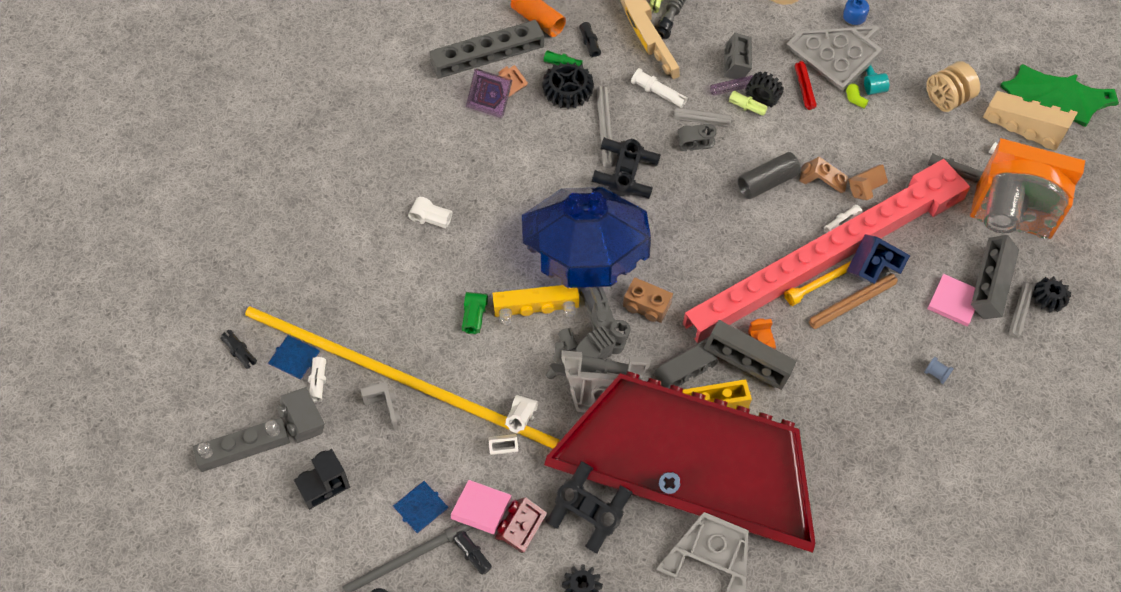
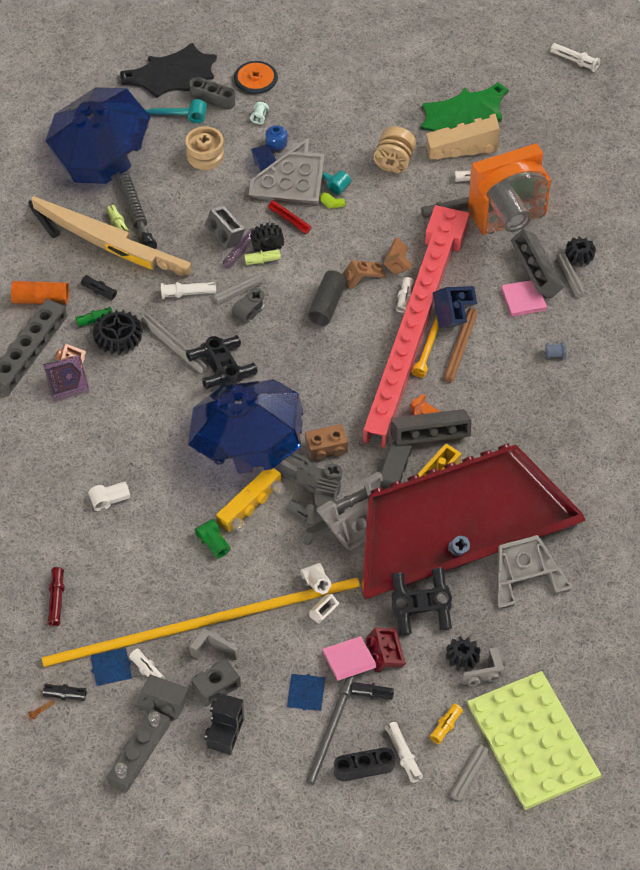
camera: 40 degrees left, 5 degrees down
none -> clear orange piece [28,700,54,720]
none -> dark red pin [47,567,65,626]
none -> dark grey brick [191,659,241,707]
none -> clear blue slope [251,144,276,172]

